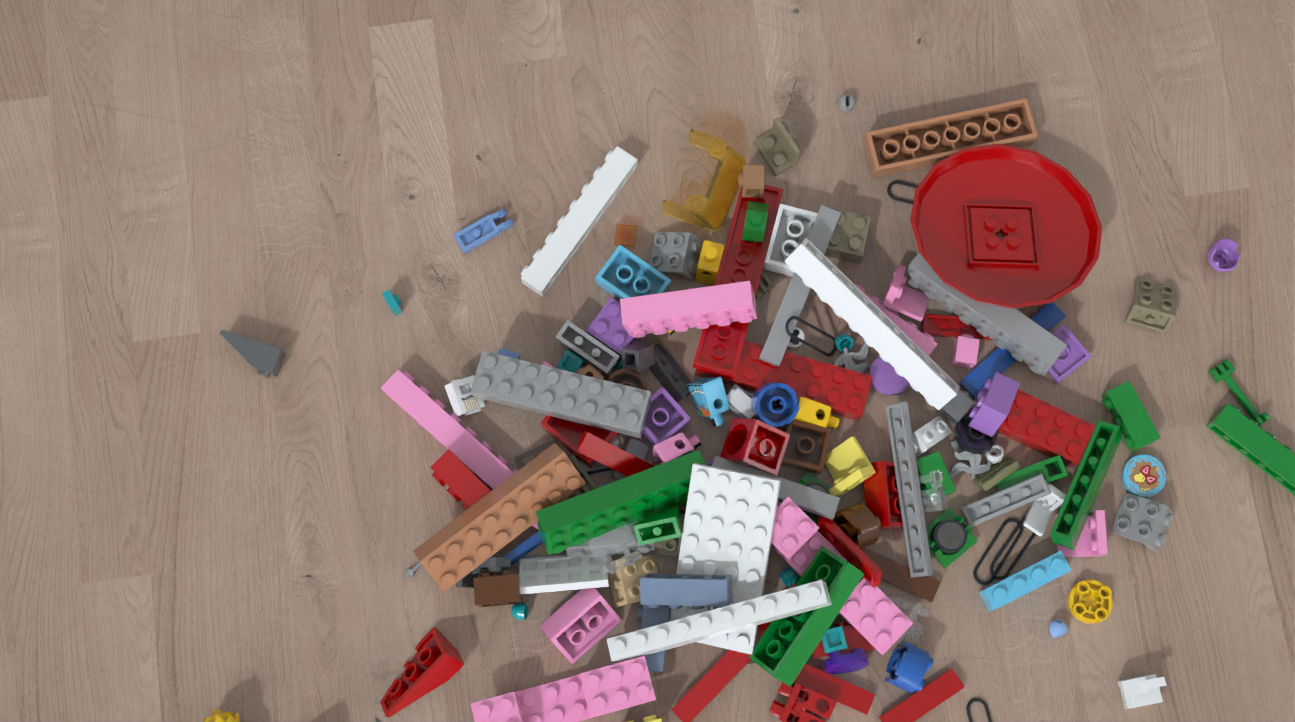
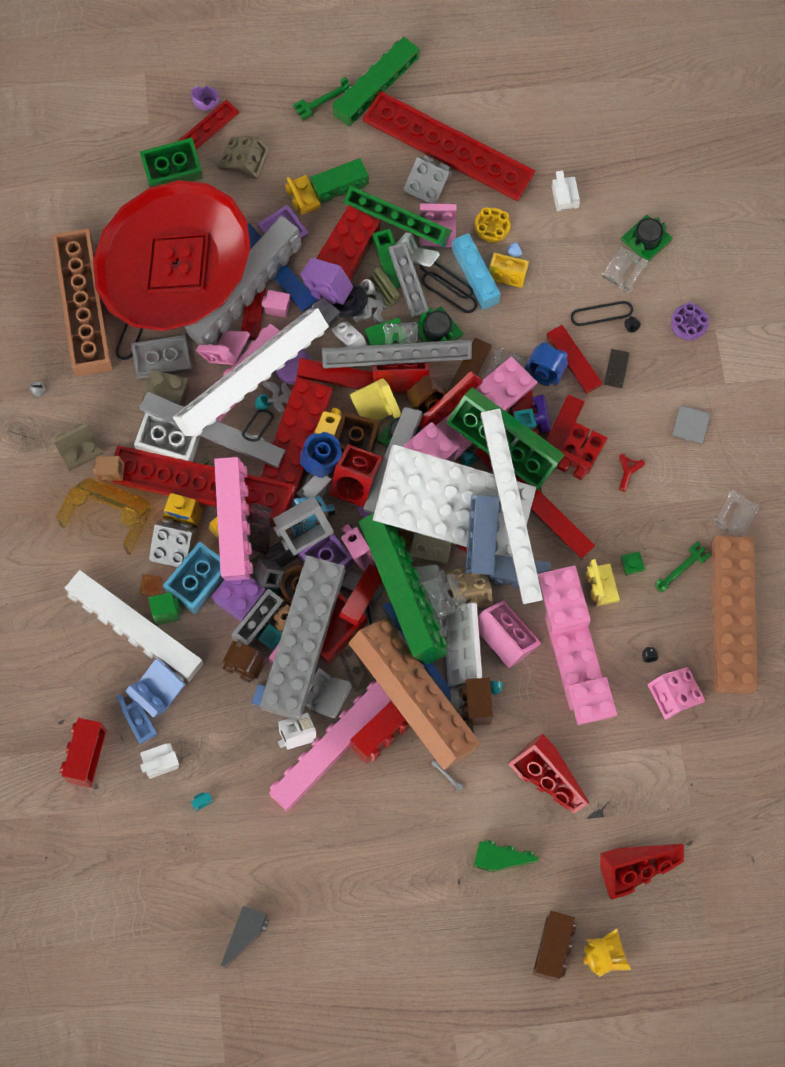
camera: 90 degrees left, 5 degrees down
green slope [633,507,684,546] -> none
green slope [742,201,769,243] -> none
tile [1121,455,1166,498] -> none
none -> red piece [60,717,107,788]
none -> medium blue bracket [125,659,185,718]
none -> light grey tile [131,334,192,380]
none -> green brick [139,138,203,188]
none -> white piece [140,743,180,779]
none -> green brick [148,592,182,626]
none -> red tile [178,99,239,150]
none -> reddish brown brick [222,641,267,683]
none -> clear smoke tile [249,502,272,555]
none -> light grey window [273,496,334,555]
none -> yellow bracket [285,175,321,215]
none -> red tile [296,358,373,390]
none -> light grey bracket [304,667,352,718]
none -> red plate [363,91,536,202]
none -> green slope [473,839,539,873]
none -> yellow bracket [489,253,529,288]
none -> reddish brown brick [532,911,577,981]

